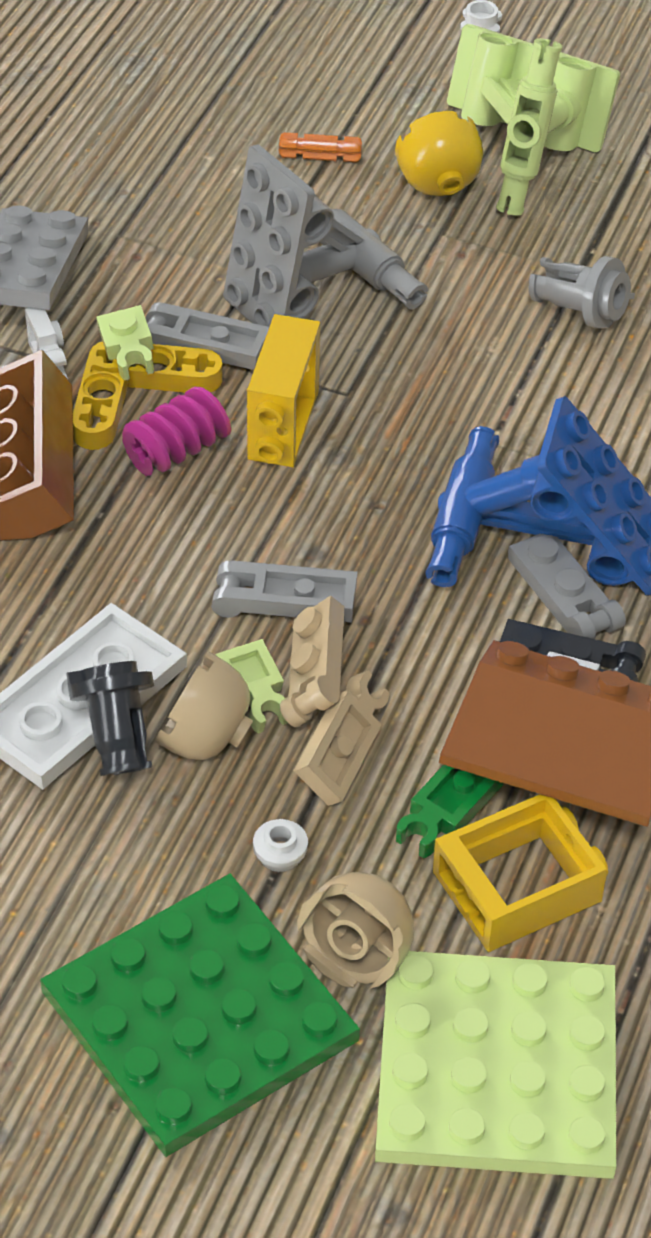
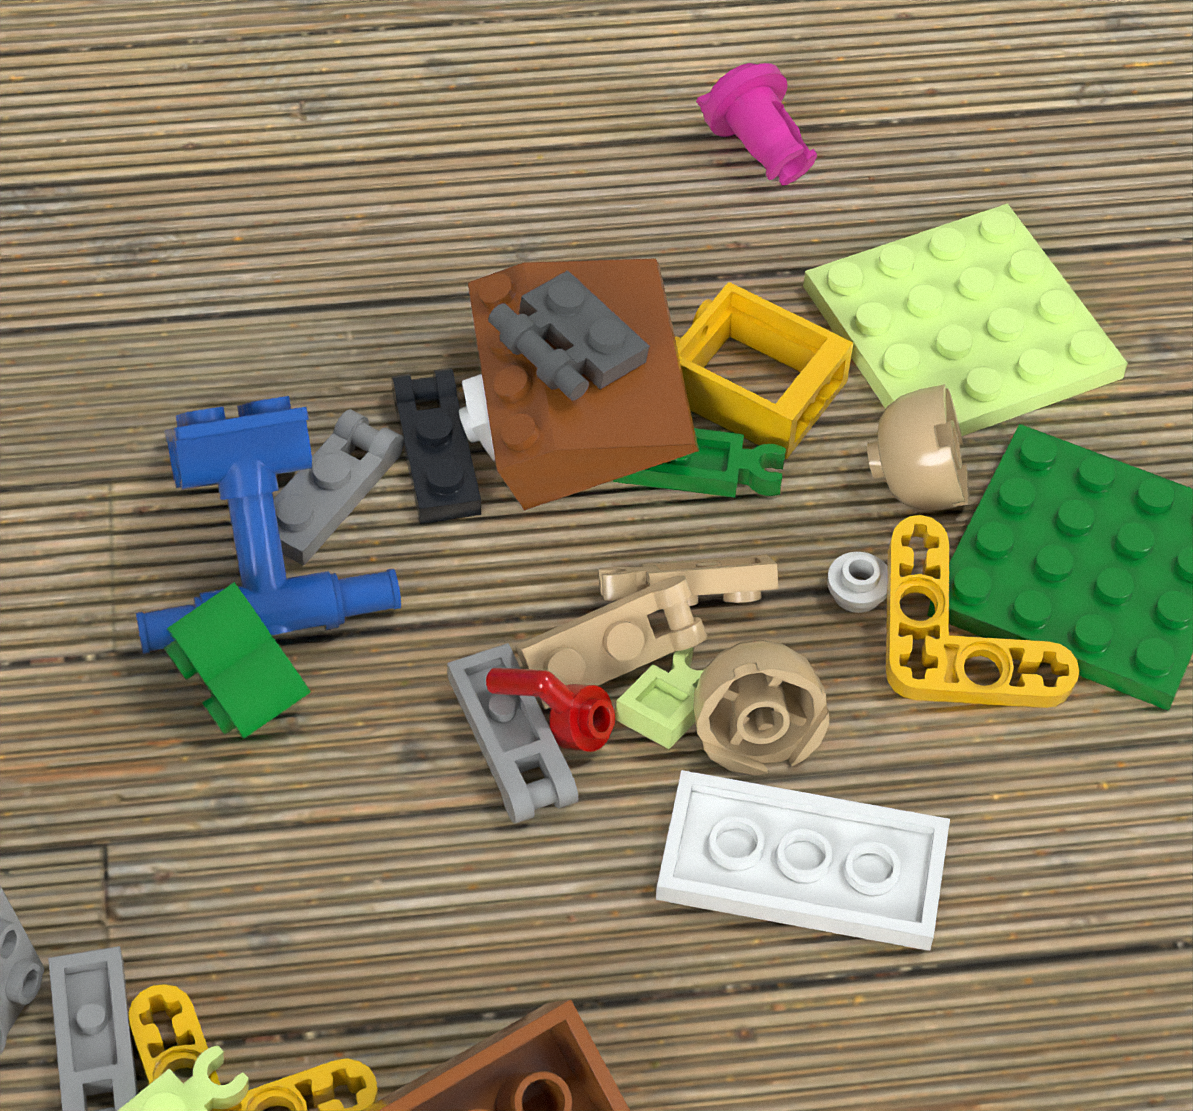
camera: 120 degrees left, 5 degrees up
black piece [66,661,154,776] -> none
dark pink piece [122,386,231,477] -> none
yellow window [247,314,320,468] -> none
none -> green brick [163,582,311,739]
none -> red plate [486,668,615,752]
none -> dark grey plate [488,270,650,400]
none -> yellow beam [886,515,1079,708]

